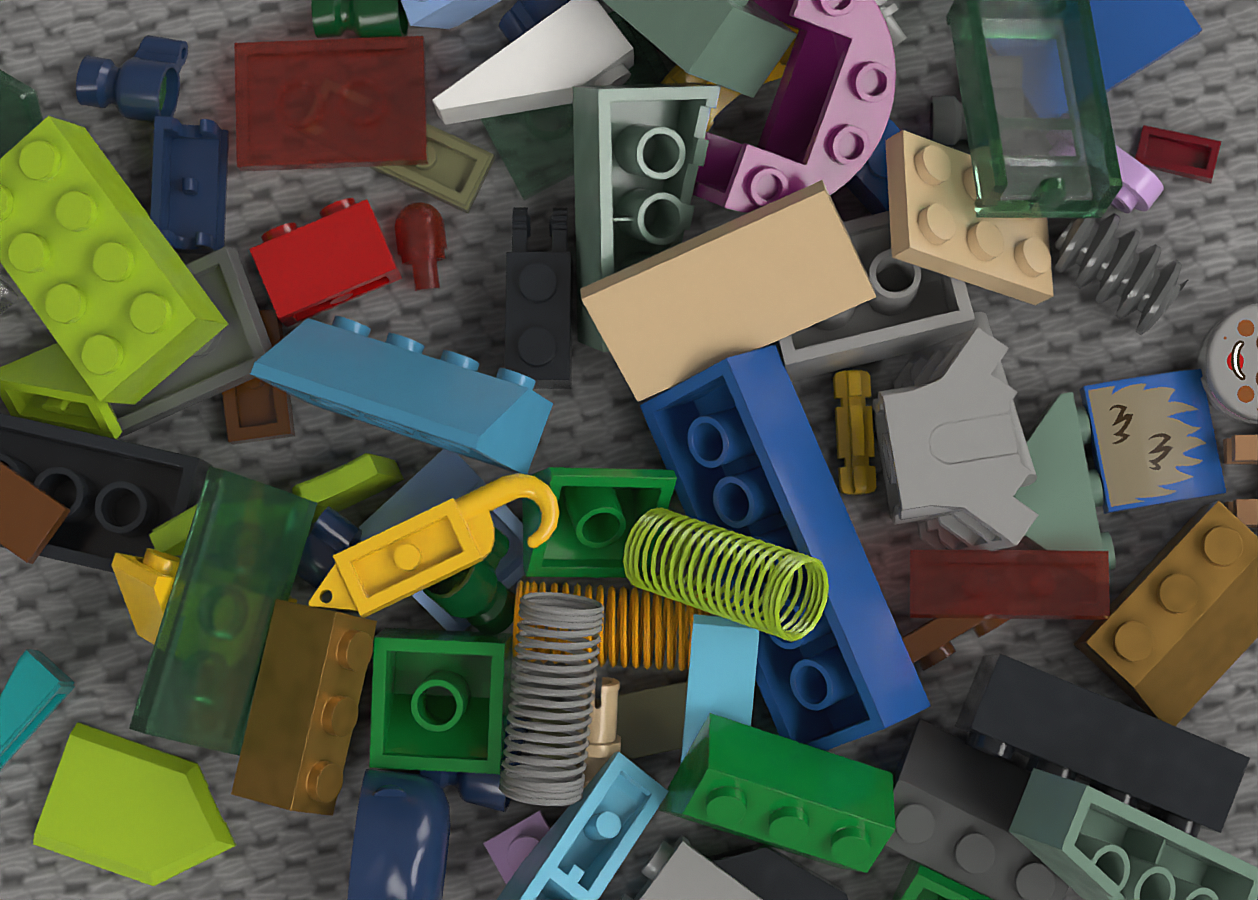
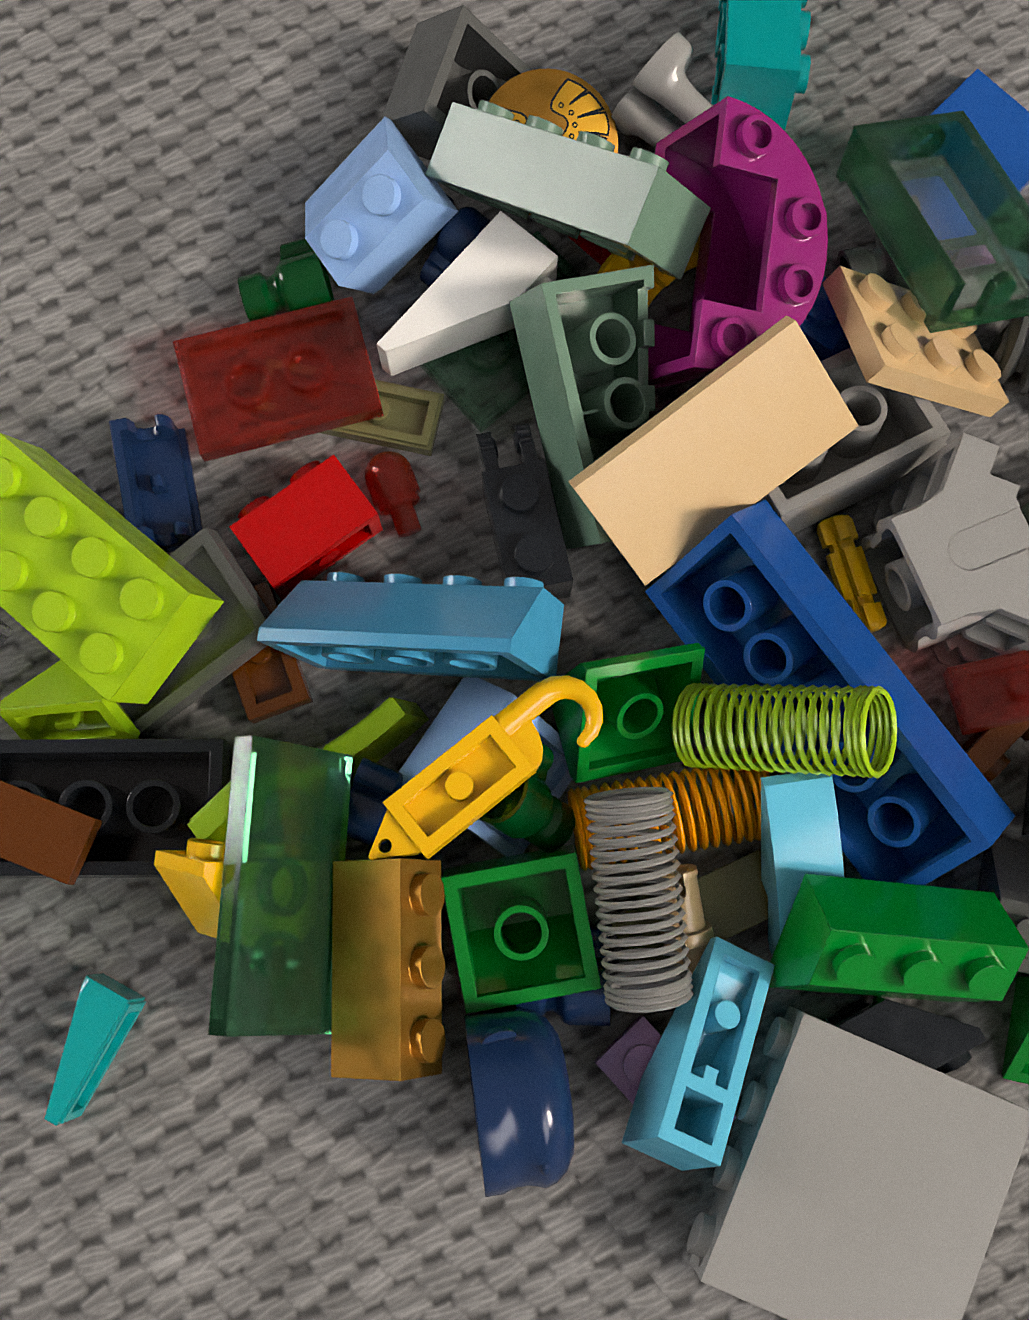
camera: 20 degrees left, 5 degrees down
lime tile [33,722,237,886] -> none
dark blue piece [76,35,188,123] -> none

